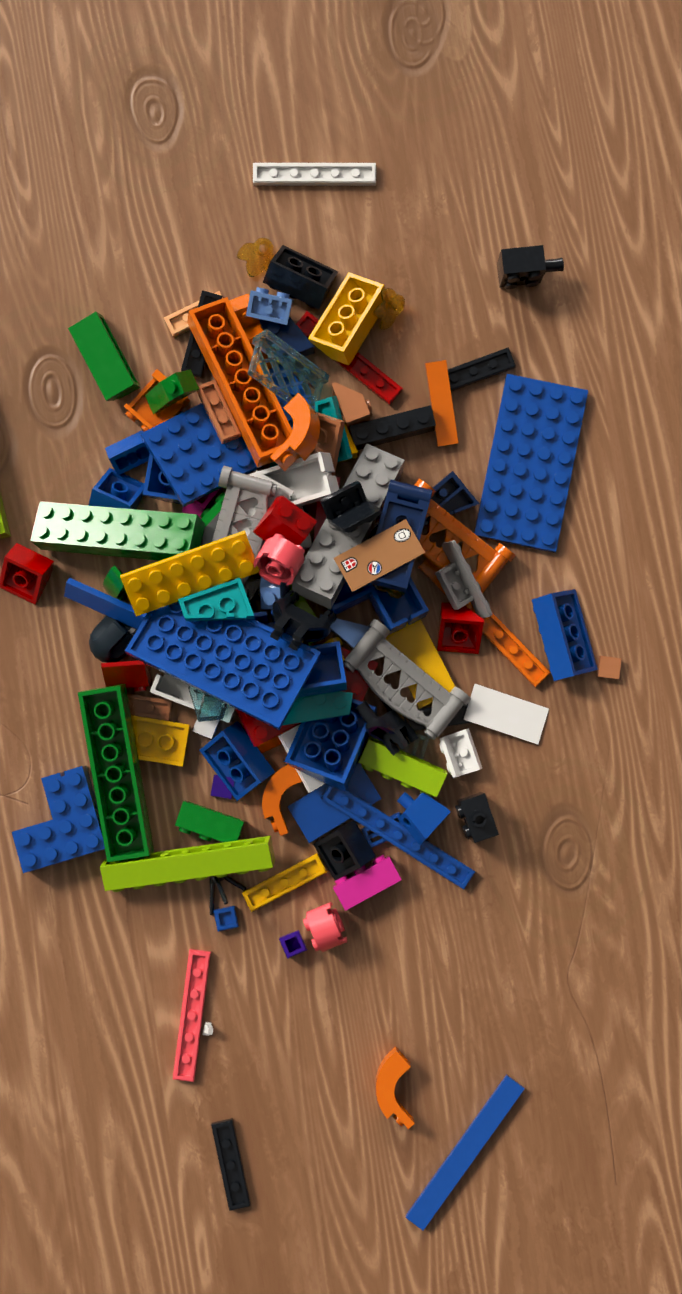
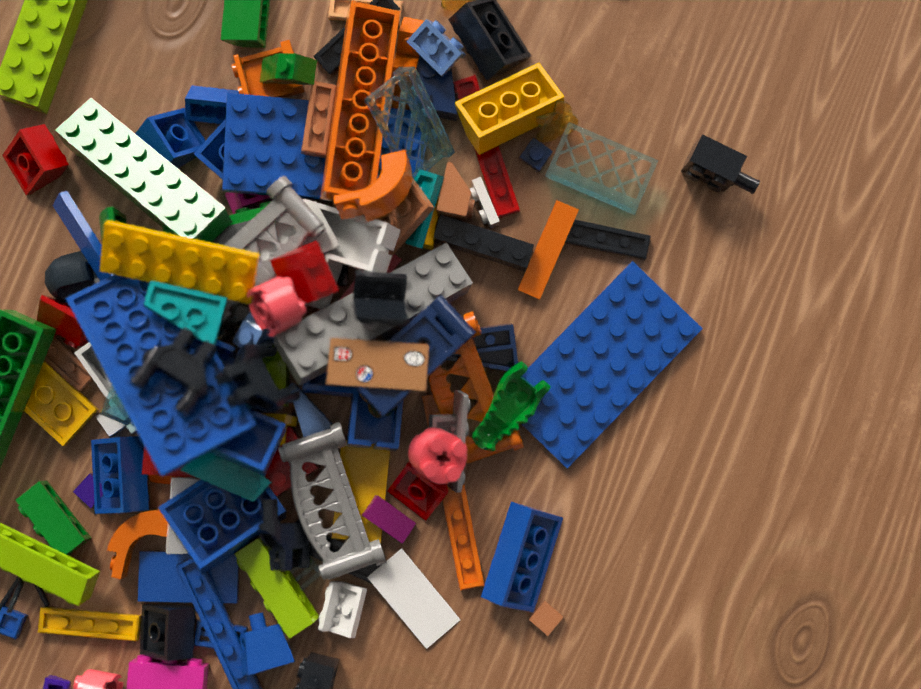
camera: 30 degrees right, 0 degrees up
none -> black connector [129,327,217,418]
none -> magenta tile [362,495,416,544]
none -> coral brick [408,427,467,484]
none -> white plate [470,177,500,229]
none -> green animal [472,361,551,451]
none -> dark blue plate [519,138,553,173]
none -> clear light blue fence [545,122,659,215]

